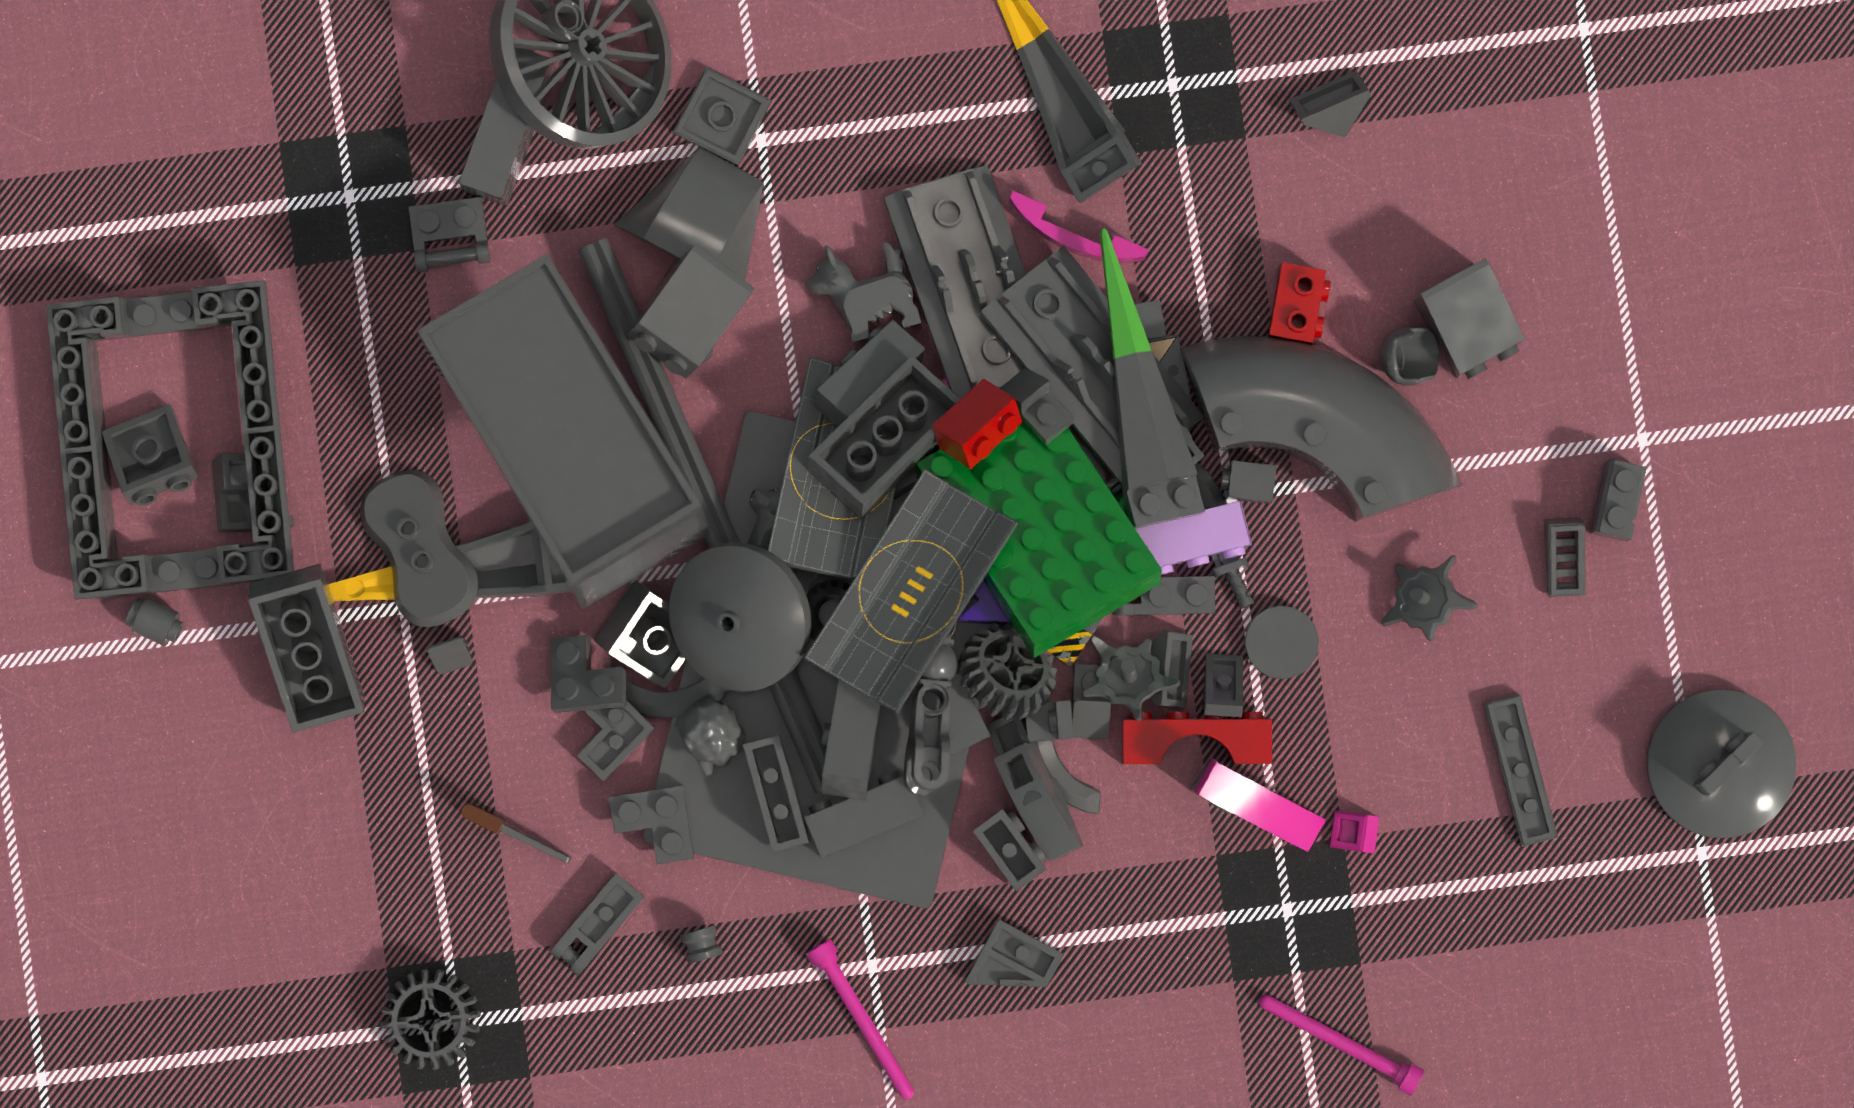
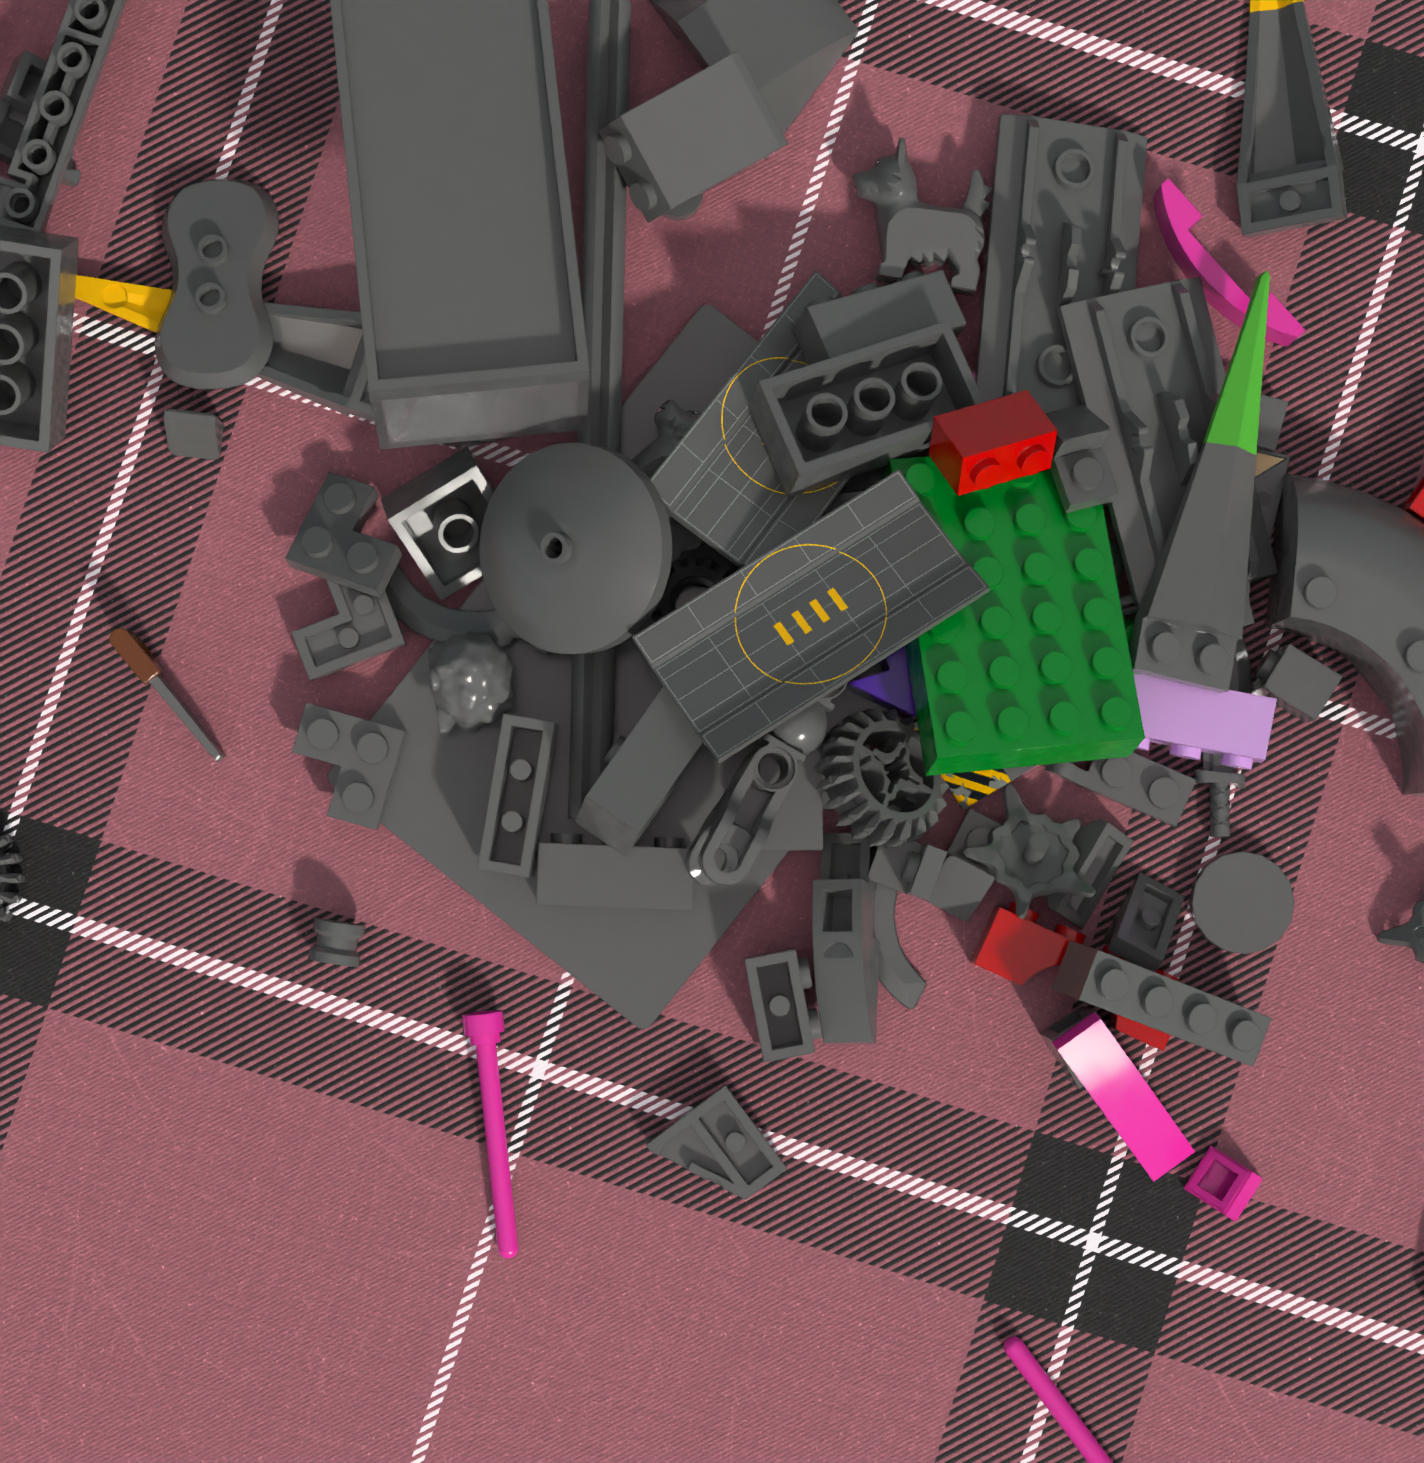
camera: 20 degrees right, 0 degrees up
dark grey plate [550,873,645,976] -> none
none -> dark grey arch [1052,941,1272,1067]

